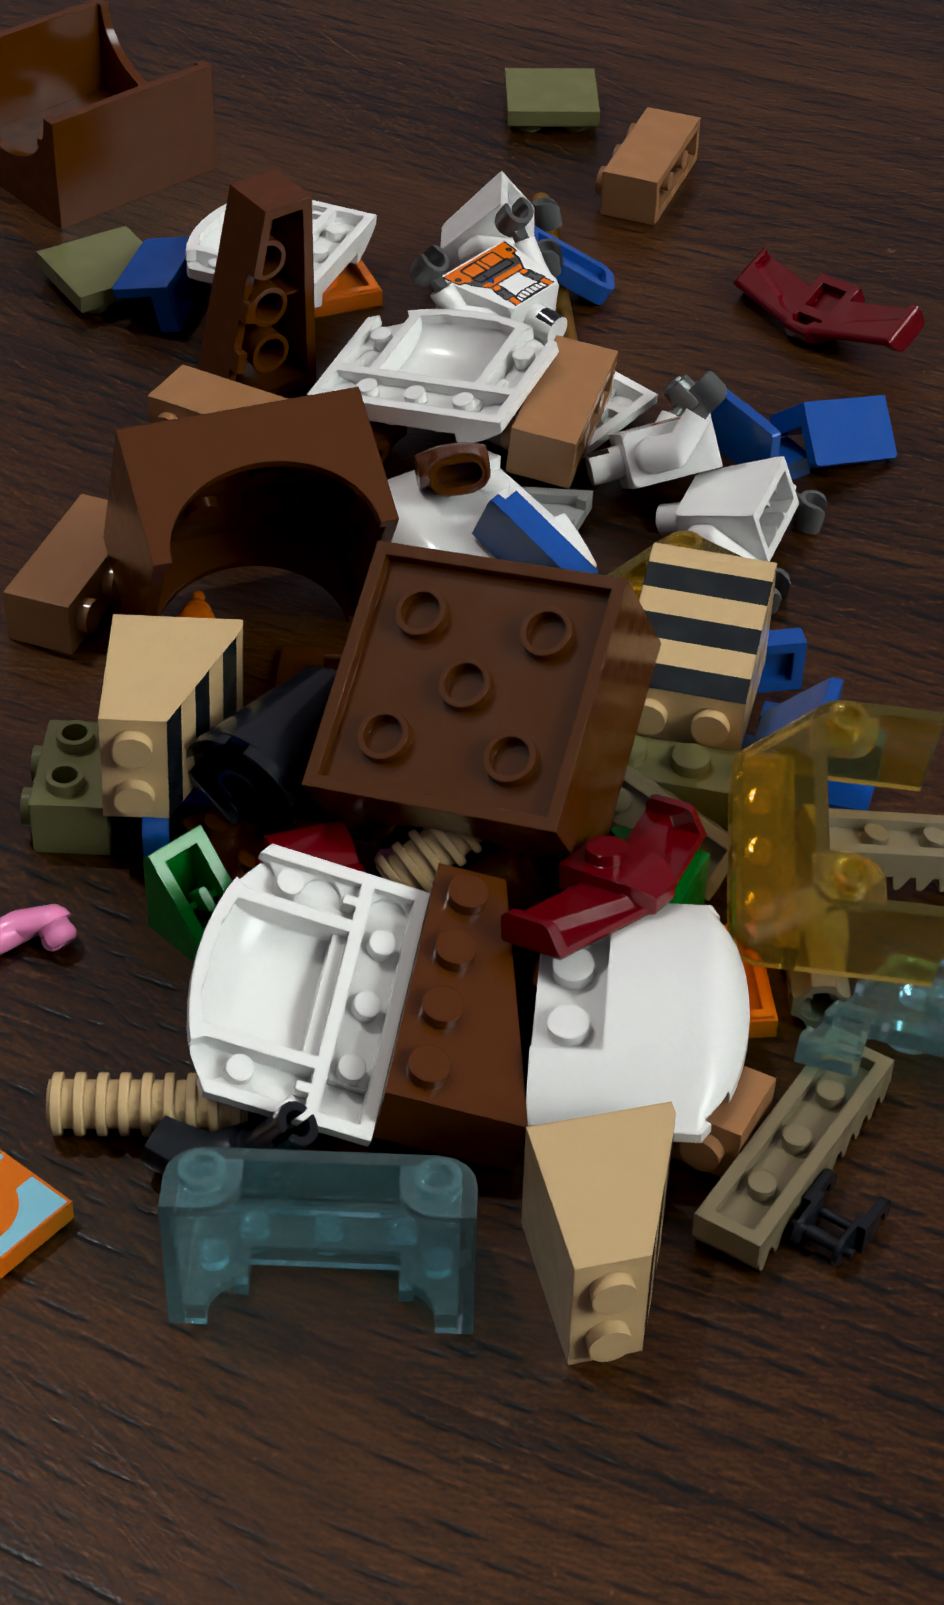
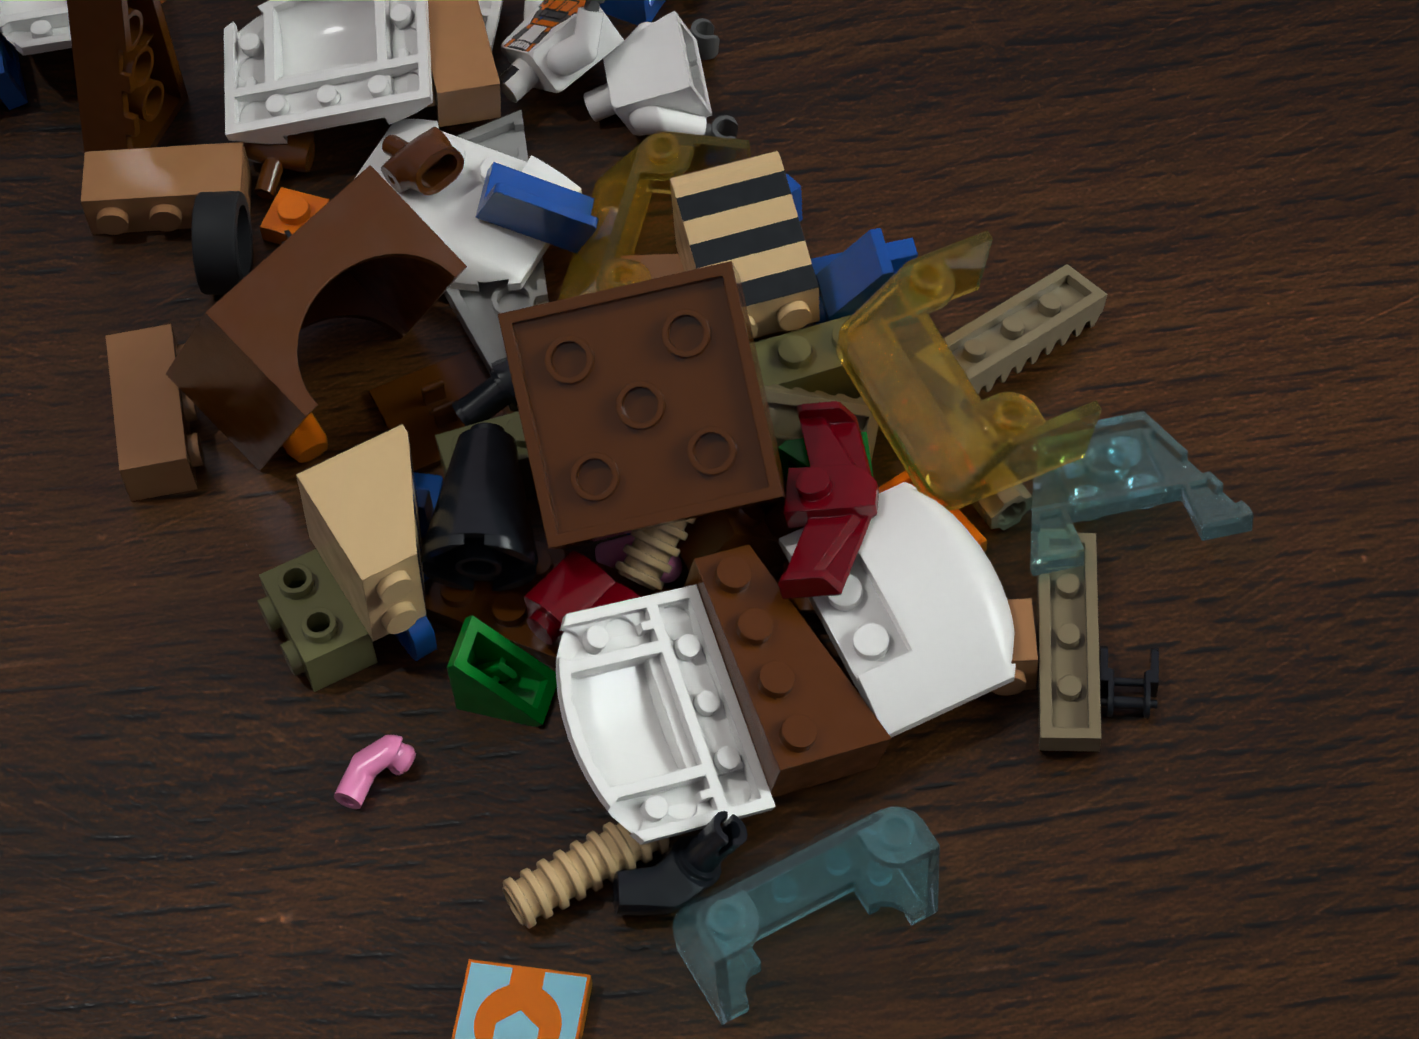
camera: 25 degrees left, 15 degrees up
tan slope [521,1101,676,1365] -> none

